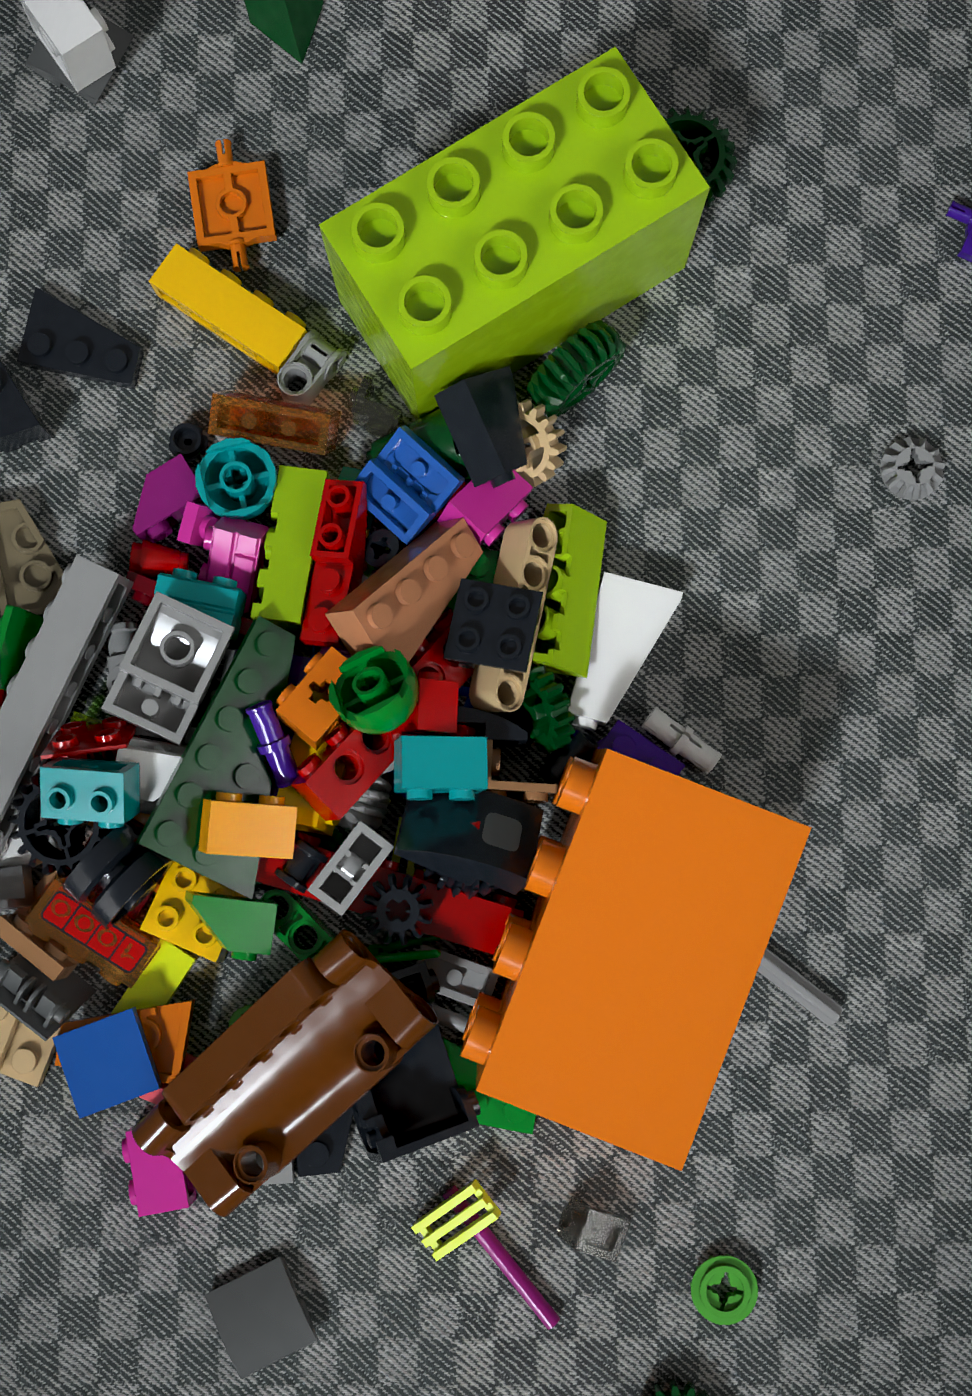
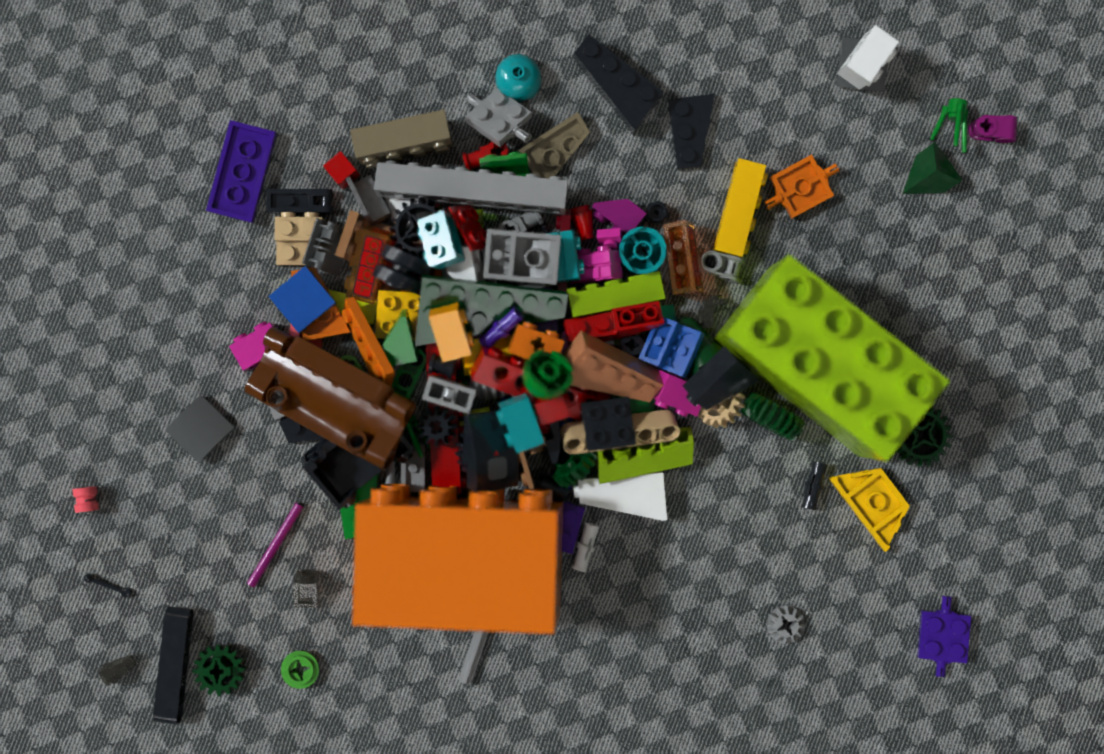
camera: 75 degrees right, 5 degrees up
neon yellow tile [411,1179,502,1261] -> none
none -> orange wing [342,297,395,387]
none -> black pin [801,461,828,511]
none -> yellow wing [828,468,910,552]

